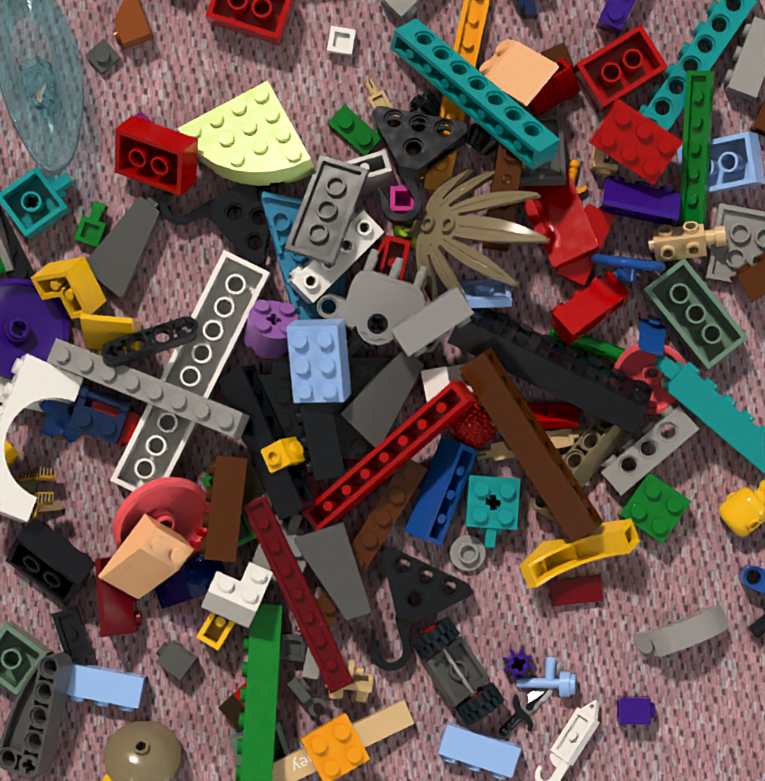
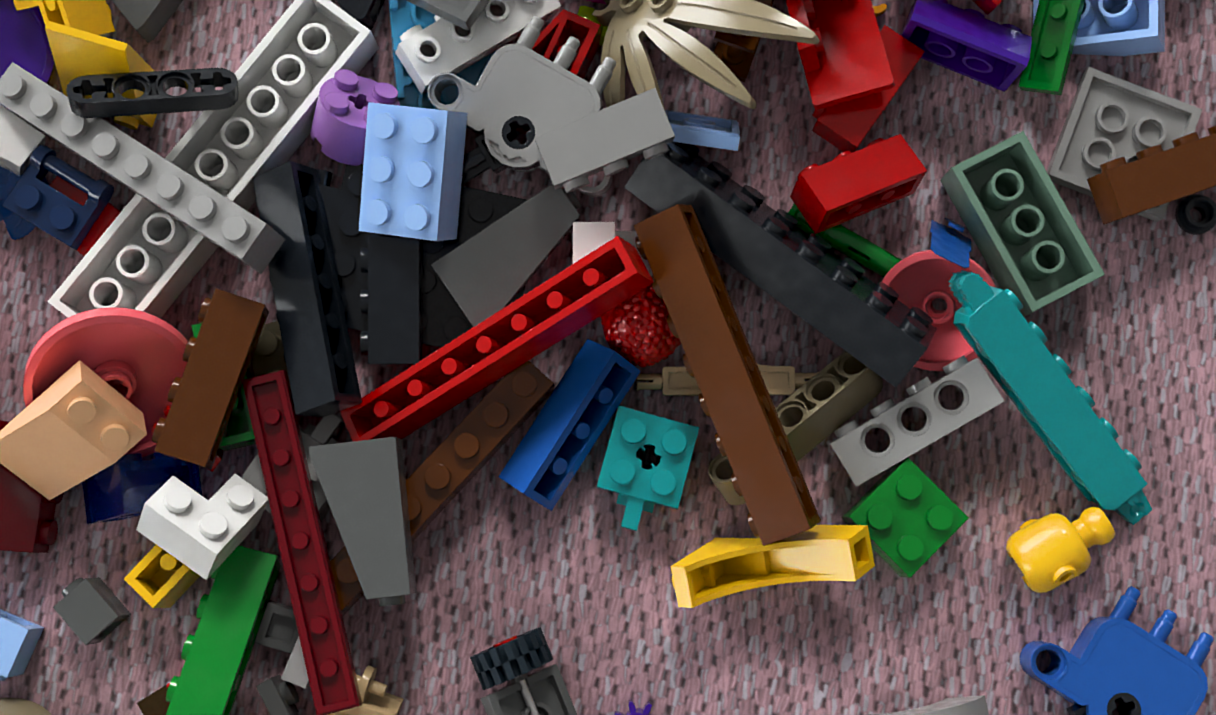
camera: 10 degrees right, 5 degrees down
yellow bracket [261,437,306,473] -> none
black piece [370,547,472,671] -> none
light grey piece [450,535,486,571] -> none
red plate [527,402,579,429] -> none
dark red tile [549,575,603,607] -> none
blue piece [590,253,666,282] -> none
tan brick [648,221,727,262] -> none

